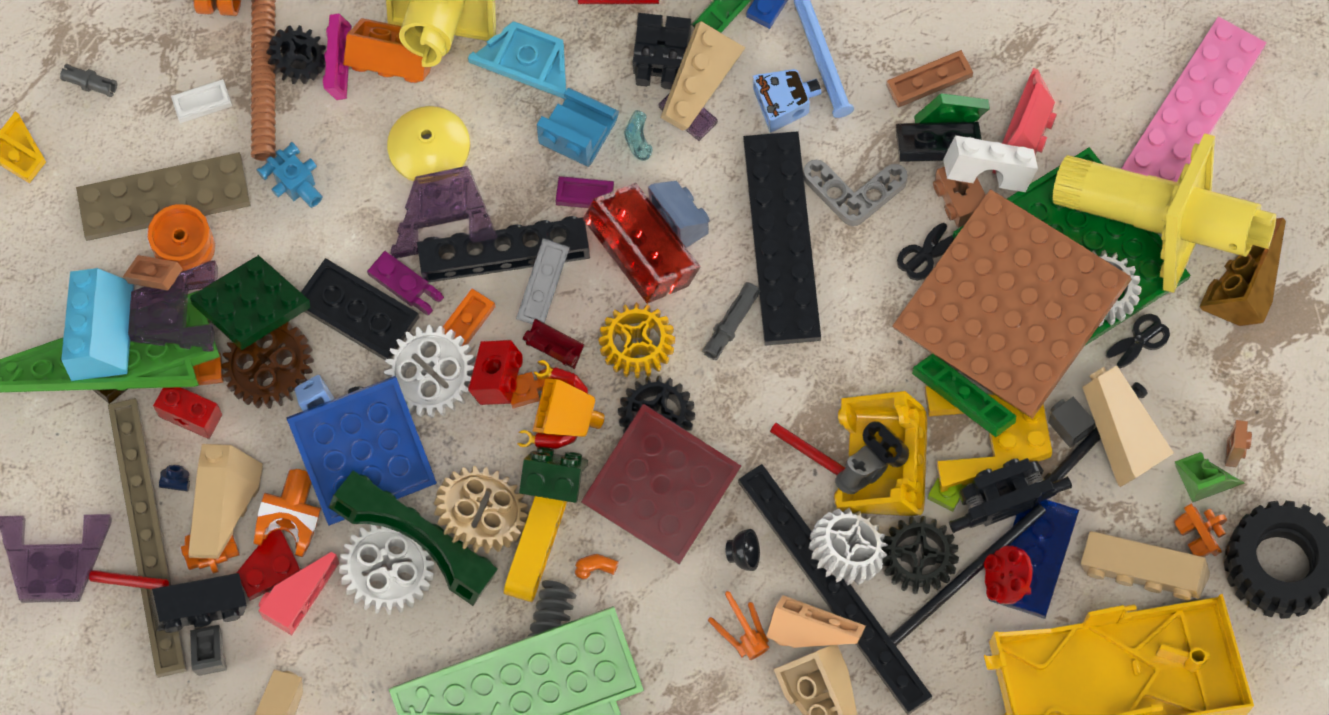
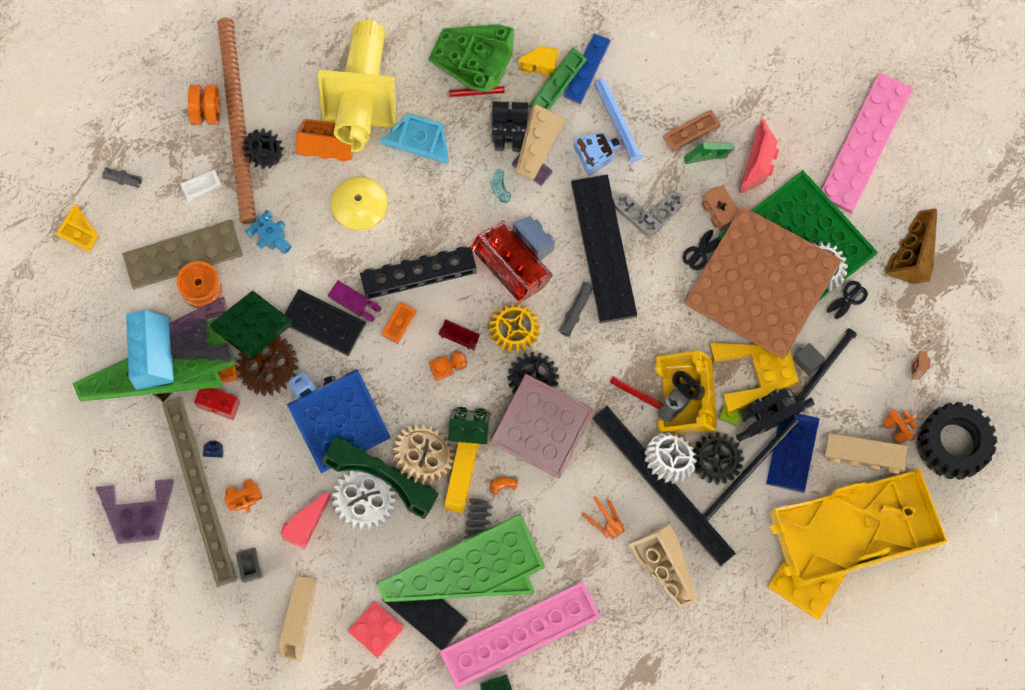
camera: 10 degrees left, 5 degrees up
red bar [89,570,169,589] -> none
nougat plate [123,255,183,291] -> none
black brick [149,573,247,633] -> none
tan wedge [188,444,263,559] -> none
red wing [236,530,300,601] -> none
orange connector [253,469,321,557] -> none
dark pink plate [323,13,352,100] -> none
white gear [384,325,476,418] -> none
clear purple wing [391,166,497,259] -> none
red brick [468,340,523,405] -> none
tile [516,238,570,324] -> none
light orange torso [517,360,604,449] -> none
dark azure piece [537,88,619,167] -> none
magenta tile [555,176,614,211] -> none
black piece [725,529,760,571] -> none
light nougat slope [766,595,866,648] -> none
black tile [896,122,982,162] -> none
green plate [912,354,1017,437] -> none
white arch [943,135,1038,192] -> none
red plate [984,546,1033,604] -> none
light yellow piece [1053,133,1276,293] -> none
tan slope [1082,365,1174,487] -> none
bright green slope [1175,452,1244,503] -> none

